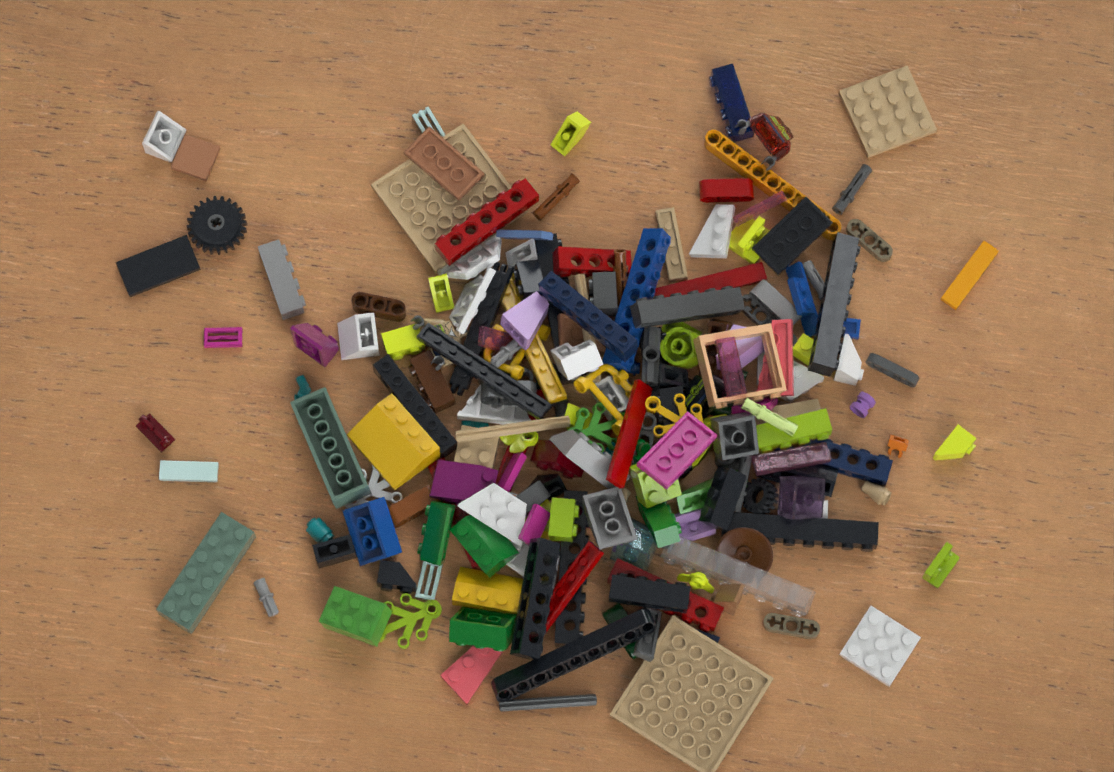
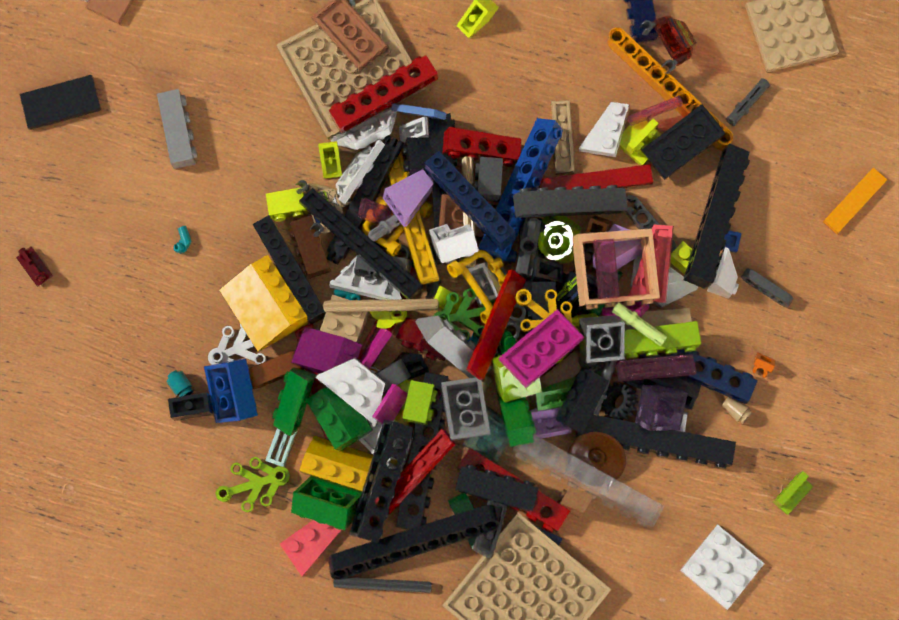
camera: 10 degrees right, 5 degrees up
sand green brick [156,512,256,635] -> none
light aqua tile [159,460,219,482] -> none
black gear [187,196,247,255] -> none
dark pink tile [204,327,243,348] -> none
light grey axle [253,578,279,617] -> none
magenta slope [290,323,339,367] -> none
sand green brick [290,387,372,509] -> none
bright green brick [319,586,393,647] -> none
white slope [337,313,380,360] -> none
reddish brown beam [351,292,406,322] -> none
black slope [377,560,417,594] -> none
dark orange pin [533,173,580,221] -> none
dark orange pin [613,249,628,306] -> none
neon yellow plate [677,572,714,594] -> none
red beam [699,178,754,203] -> none
light grey beam [749,279,802,325] -> none
dark tan beam [763,613,820,639] -> none
blue bracket [786,262,818,337] -> none
light grey pin [803,260,824,301] -> none
dark tan beam [846,219,893,262] -> none
medium lavender wheel [849,391,876,418] -> none
neon yellow slope [933,424,977,461] -> none

